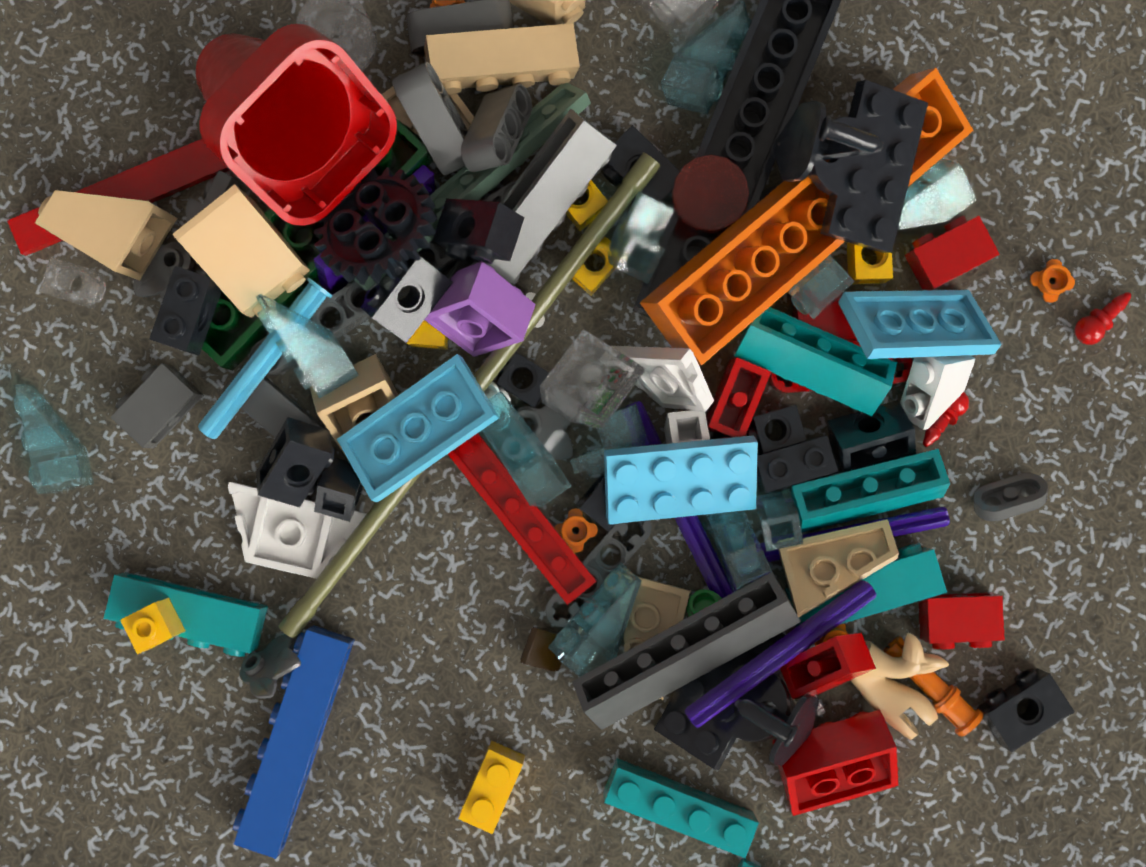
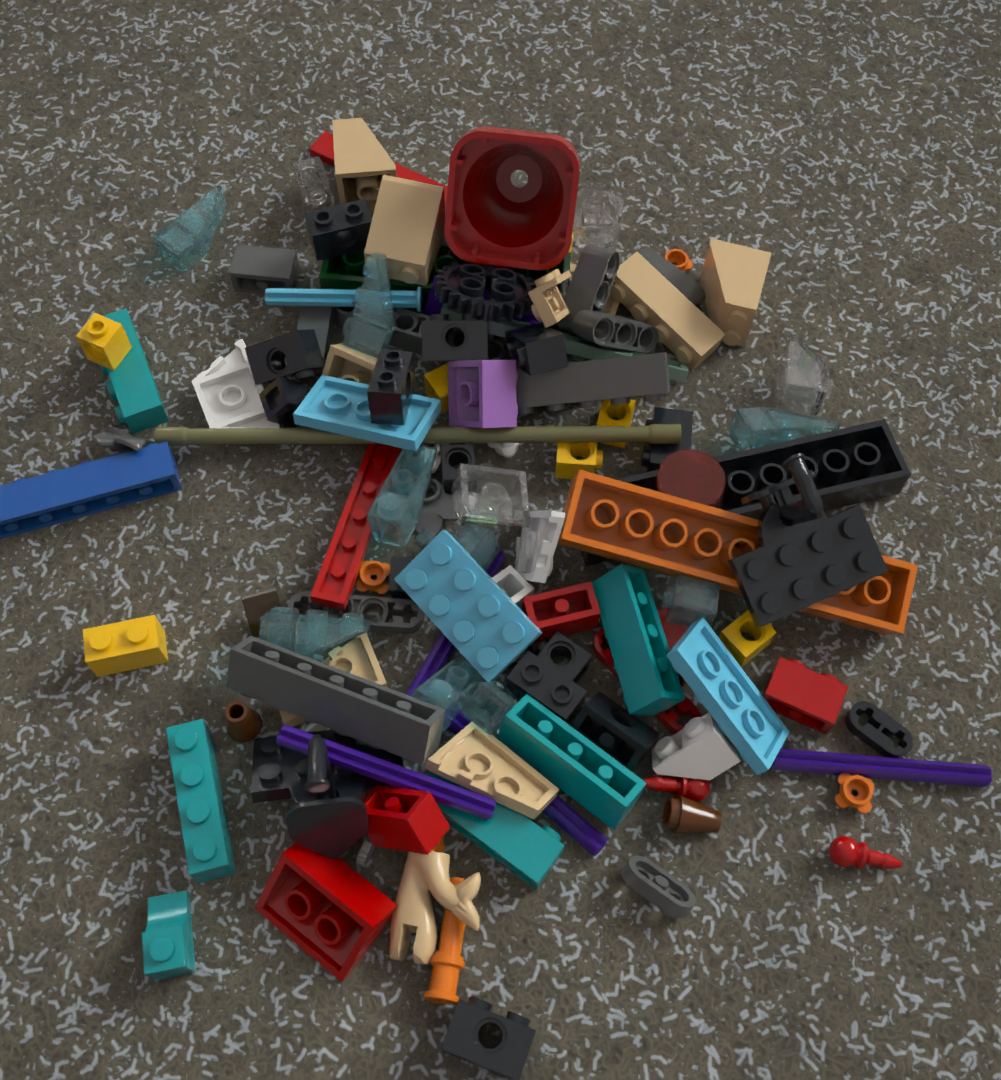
camera: 50 degrees right, 25 degrees down
clear light blue brick [608,192,675,284] -> none
clear light blue slope [898,157,977,230] -> none
red brick [918,592,1005,649] -> none
none -> reddish brown cone [225,701,262,742]
none -> black brick [367,349,416,425]
none -> tan bracket [528,269,572,328]
none -> reddish brown cone [663,795,722,833]
none -> dark purple axle [771,749,992,787]
none -> black beam [845,701,913,758]

